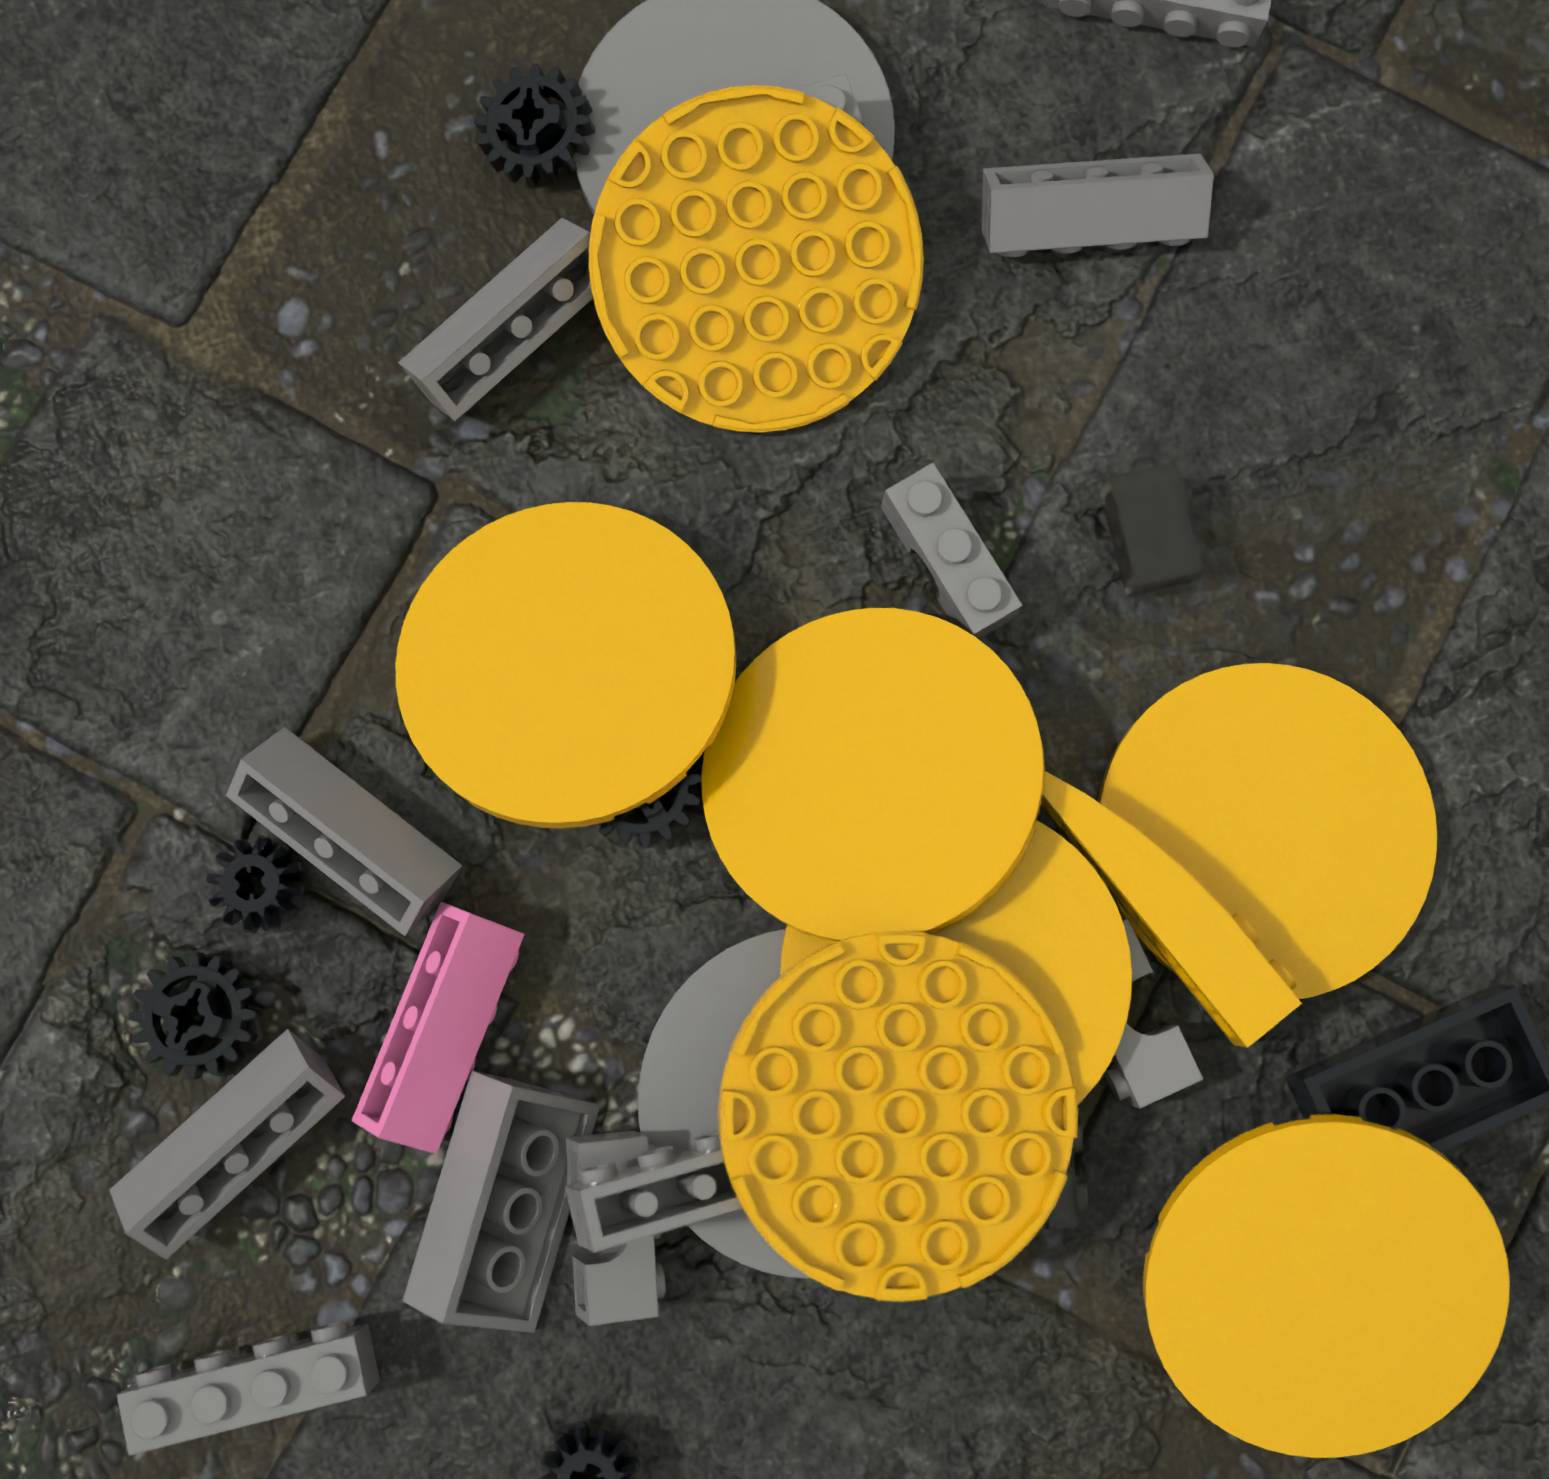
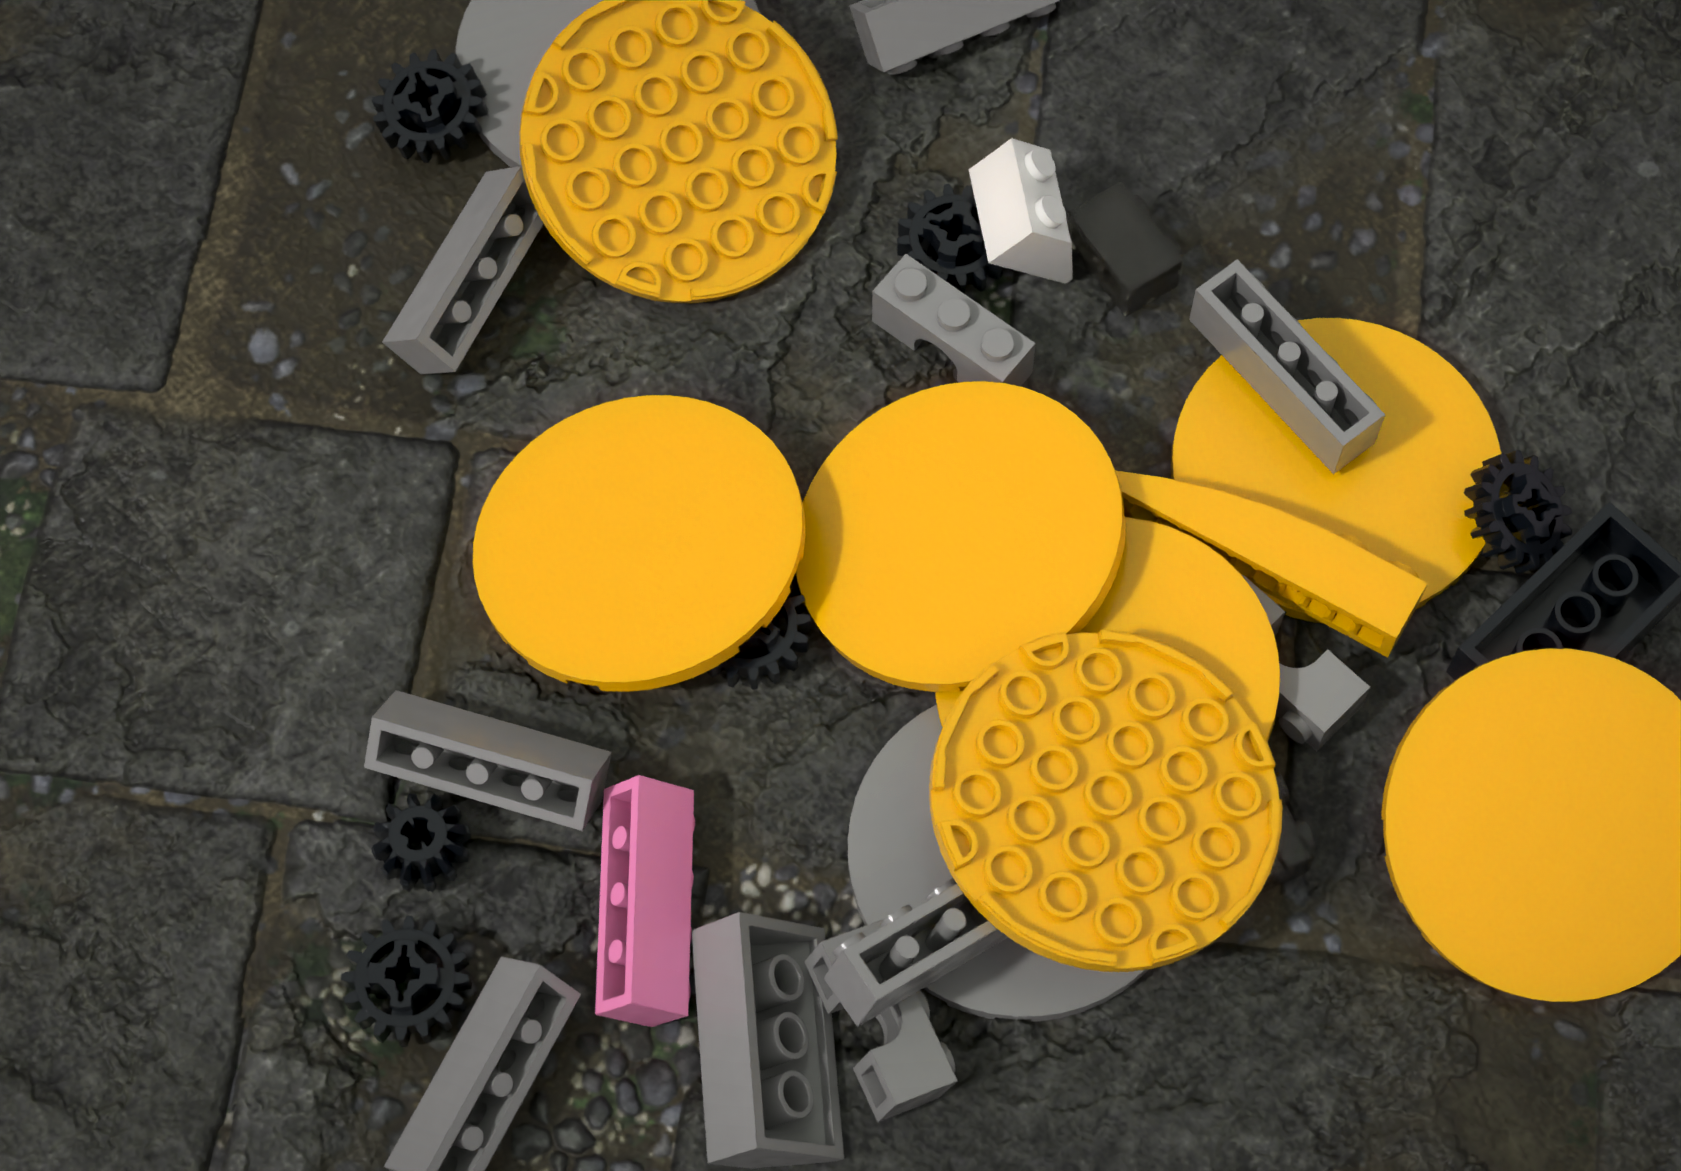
camera: 15 degrees left, 15 degrees down
none -> black gear [897,184,1003,294]
none -> white slope [969,138,1073,284]
none -> light grey brick [1189,259,1385,474]
none -> black gear [1464,450,1572,574]

